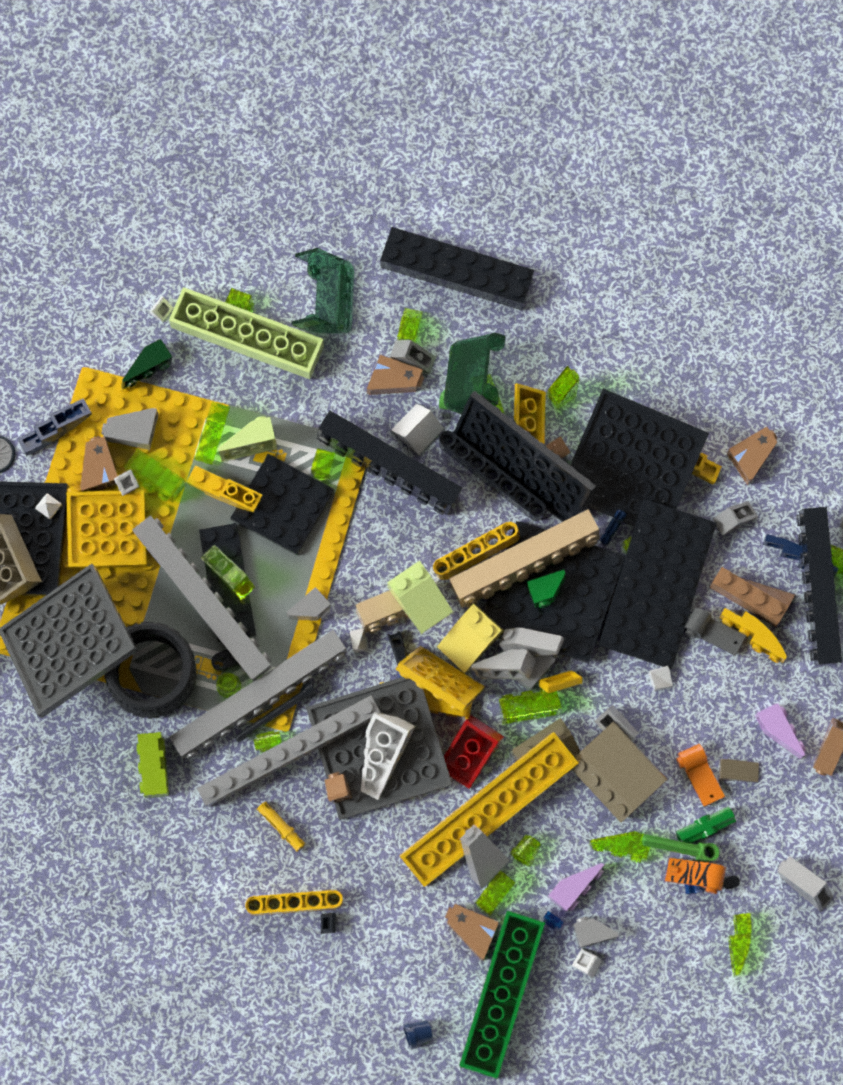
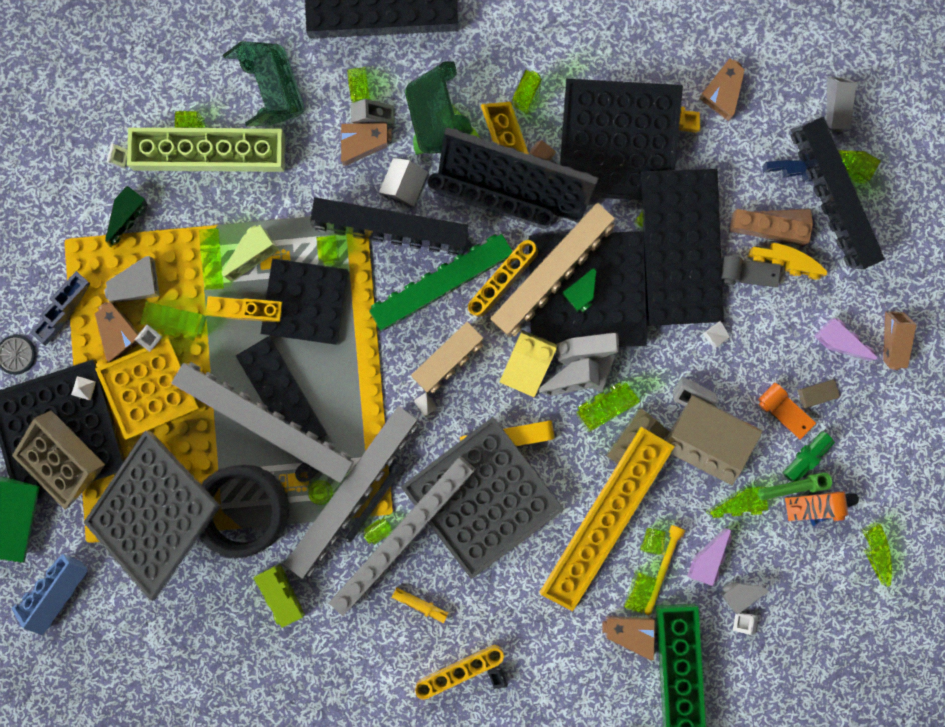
camera: 20 degrees left, 10 degrees up
clear neon green slope [200,545,255,600] -> none
light grey slope [286,587,331,621] -> none
medium nougat slope [324,772,352,804] -> none
white wedge [361,713,415,800] -> none
yellowish green slope [387,560,453,634] -> none
black piece [387,631,408,678] -> none
yellow plate [395,646,485,712] -> none
red slope [444,715,504,789] -> none
light grey slope [460,825,510,889] -> none
yellow tile [539,670,582,693] -> none
clear blue plate [543,911,564,930] -> none
dark blue axle [600,510,626,545] -> none
light grey slope [713,501,758,535] -> none
slope [777,856,833,912] -> none
none -> green brick [369,234,513,332]
none -> yellow piece [644,525,686,615]

